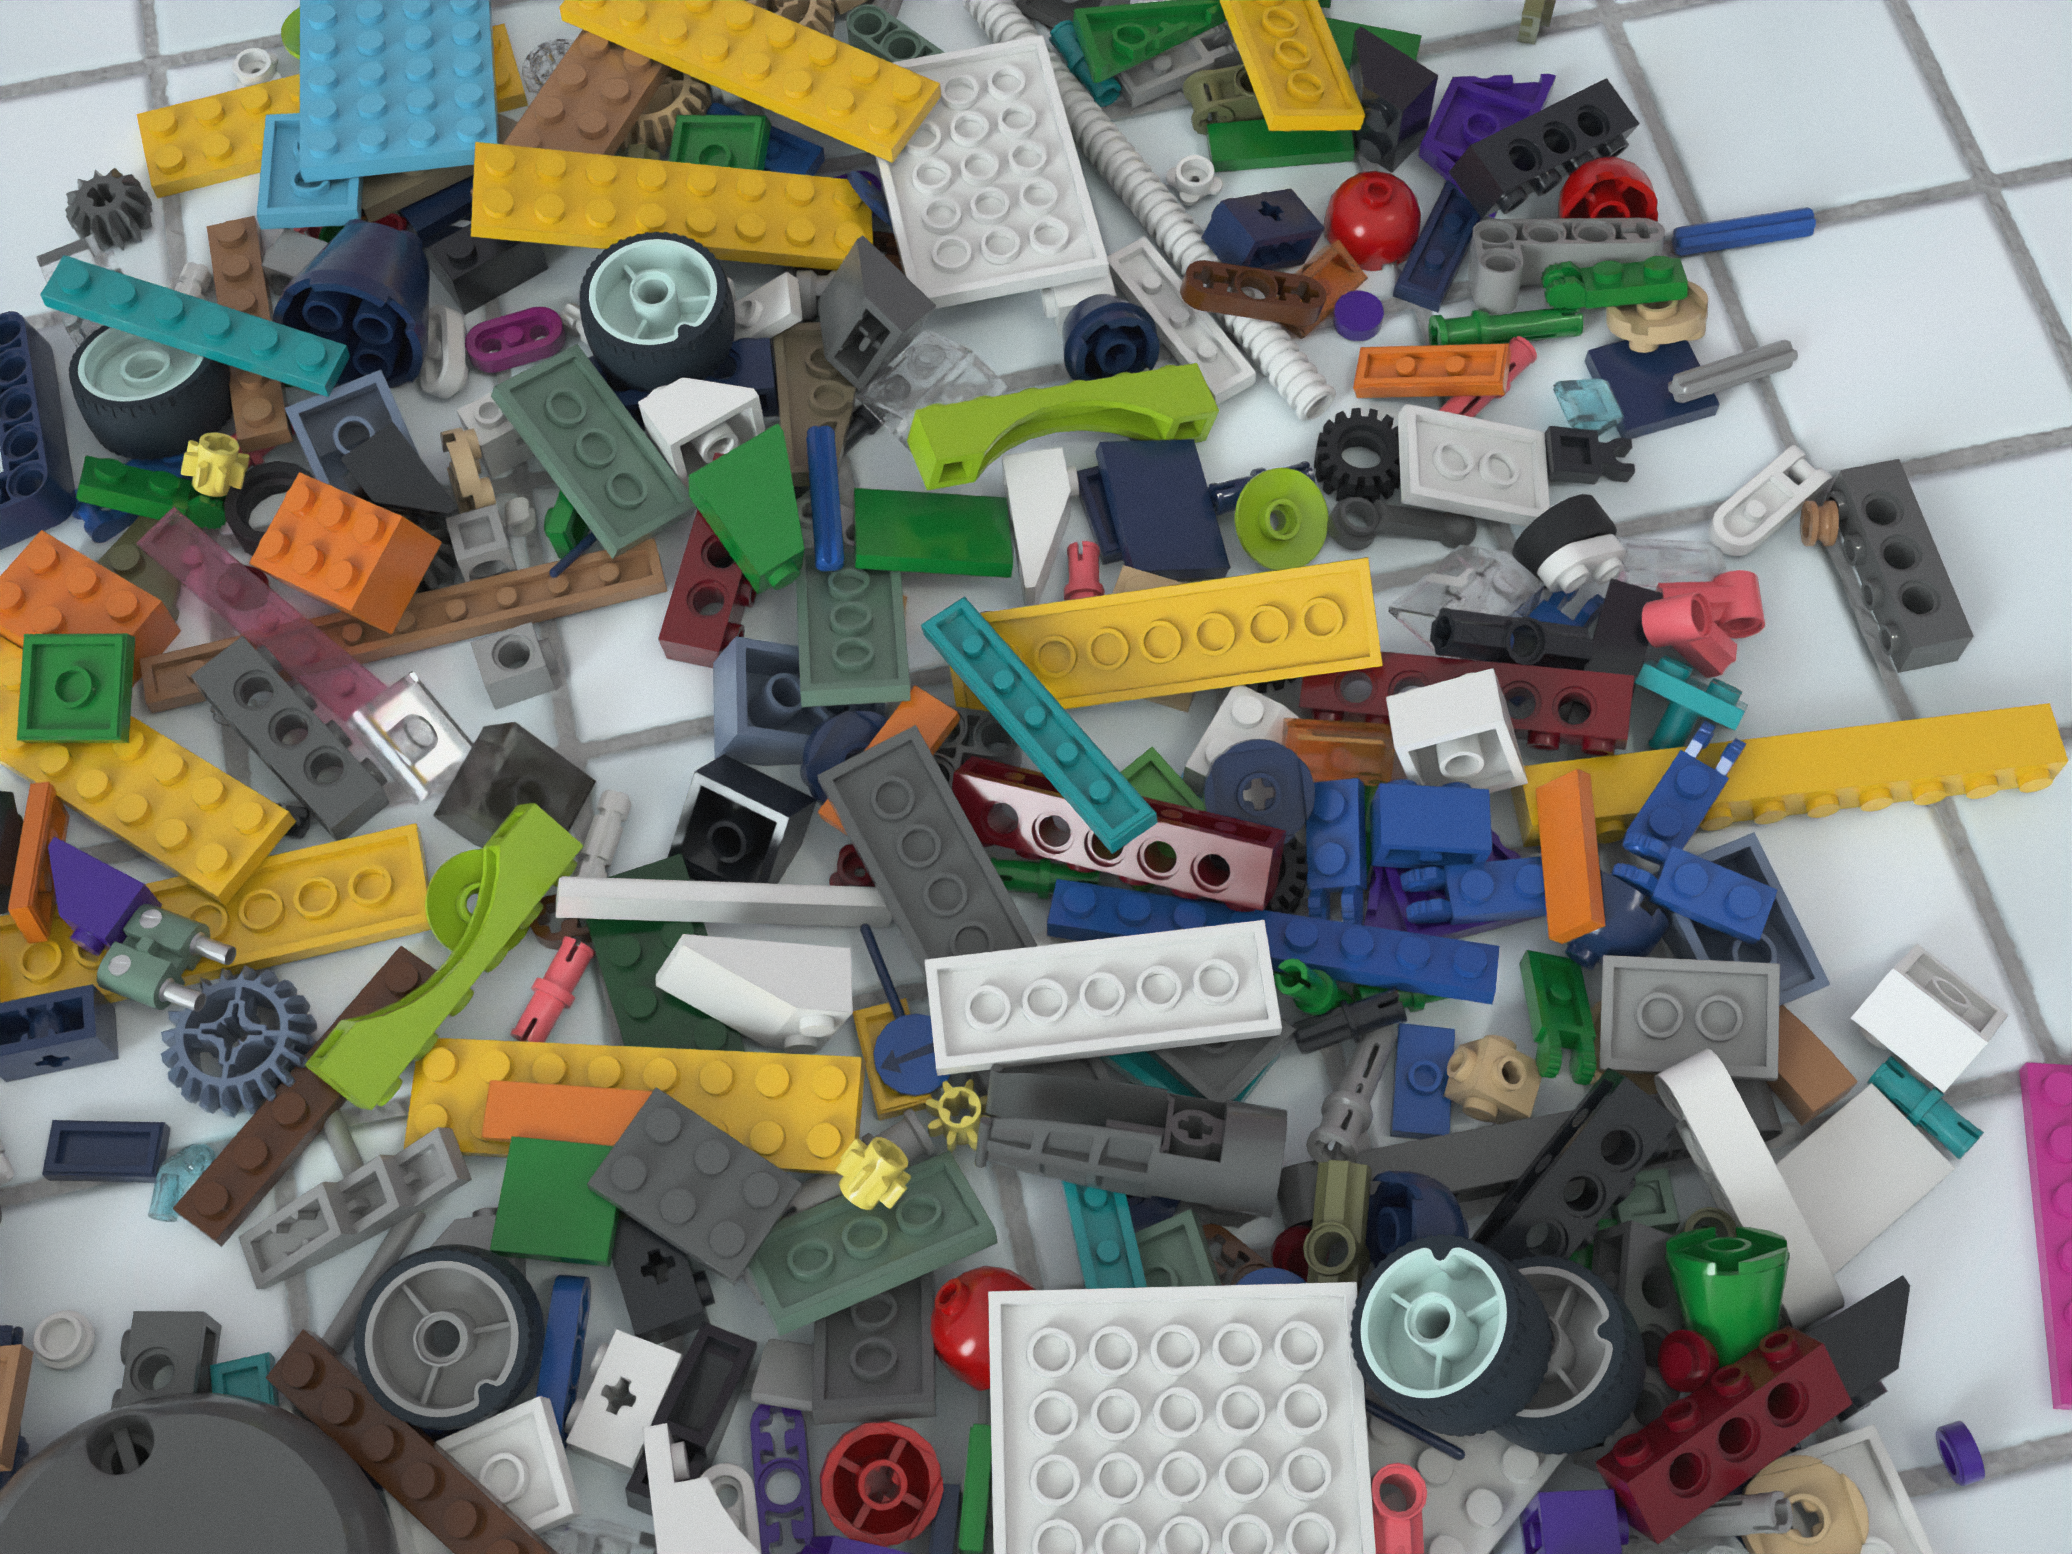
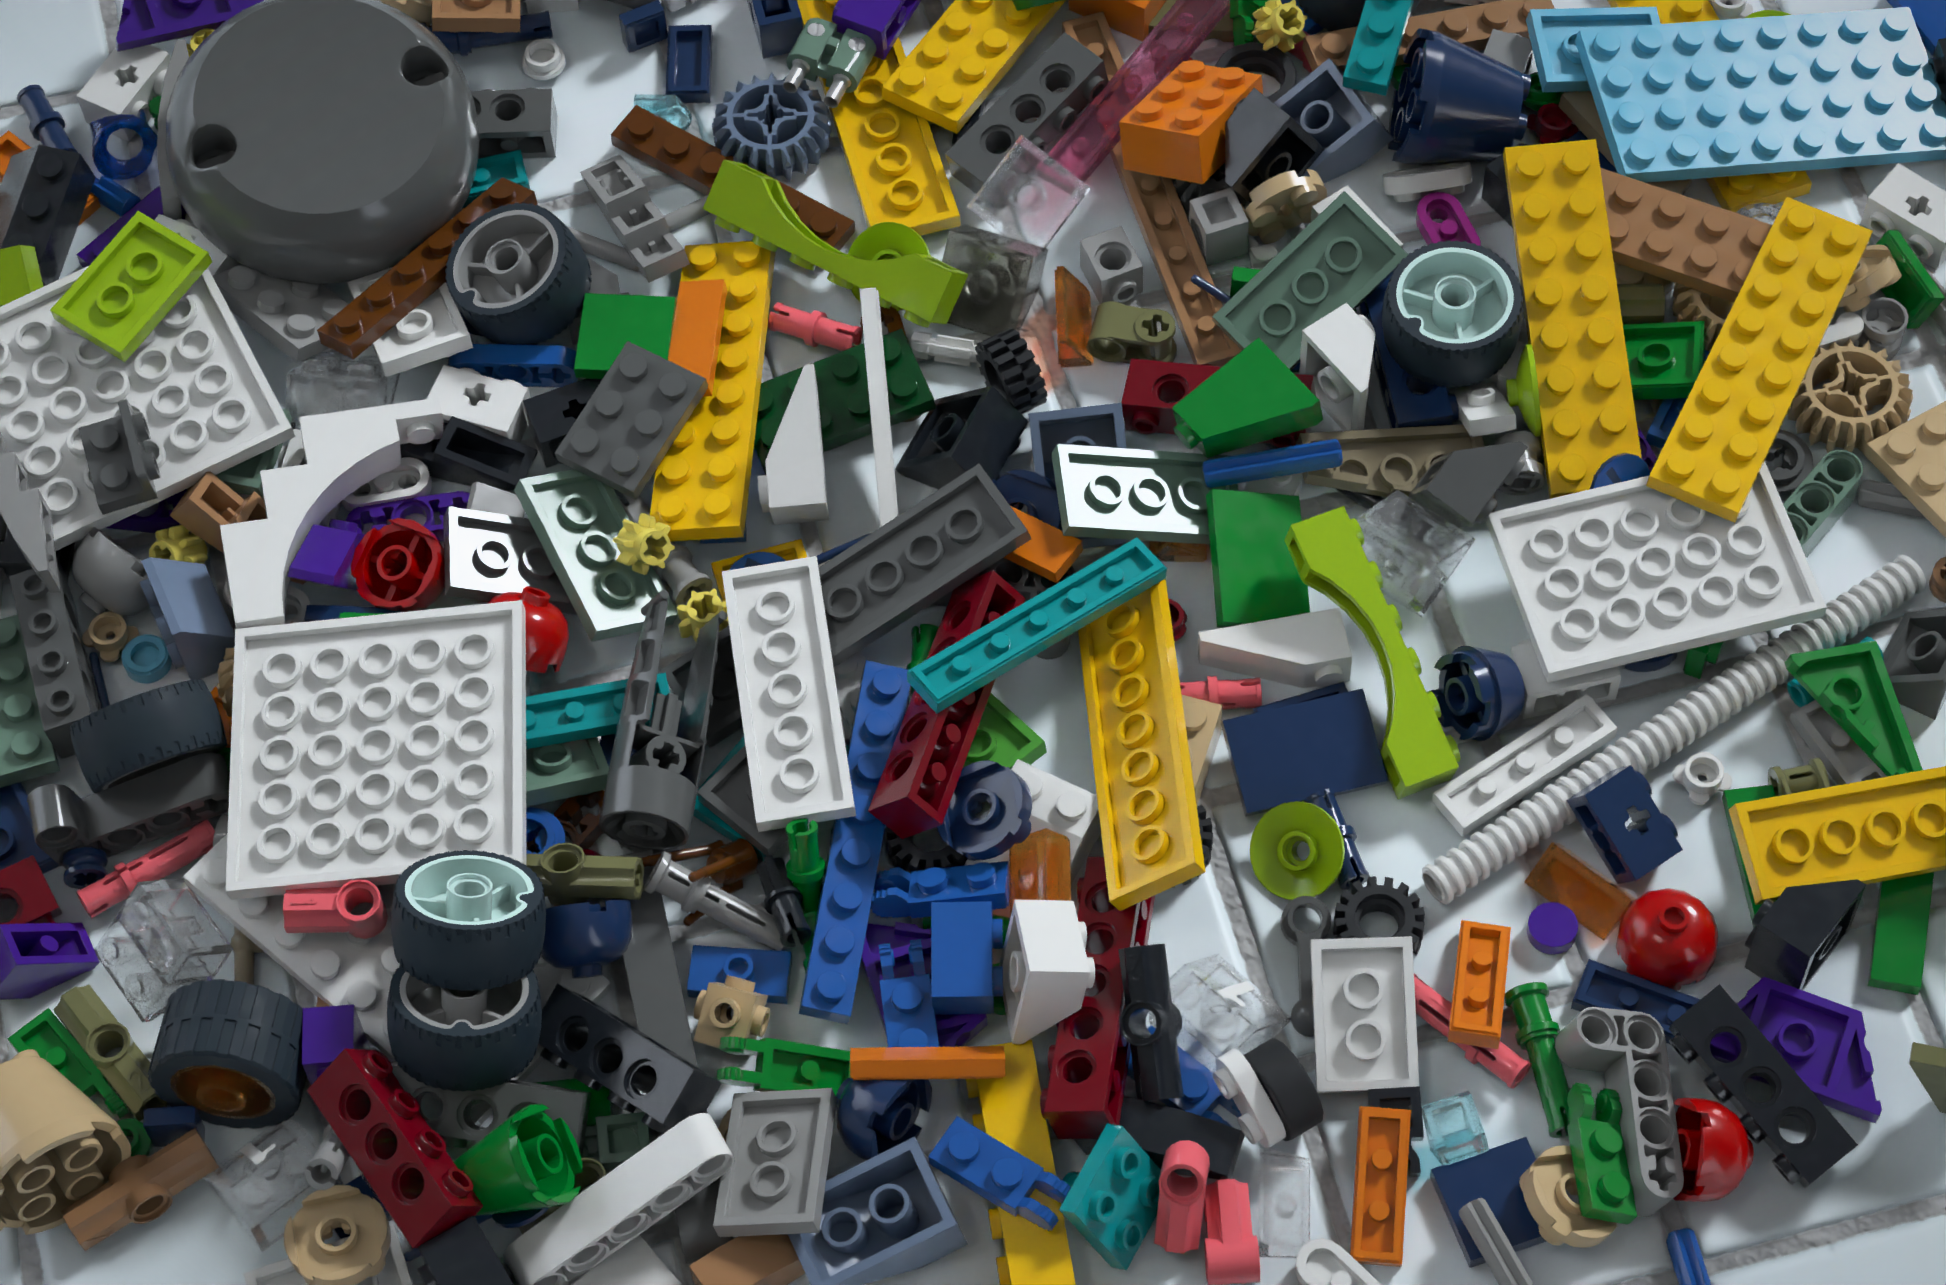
camera: 90 degrees right, 5 degrees down
reddish brown beam [1180,260,1326,326] -> none
blue hinge [1611,832,1778,945] -> none
dark red plate [1658,1330,1719,1393] -> none
none -> dark blue tile [618,0,668,53]
none -> reddish brown plant [642,838,758,926]
none -> black tyre [975,328,1047,414]
none -> clear orange slope [1054,266,1094,367]
none -> olive piece [1086,301,1177,364]
none -> orange tile [1350,1106,1411,1267]
none -> lime dish [1506,344,1541,437]

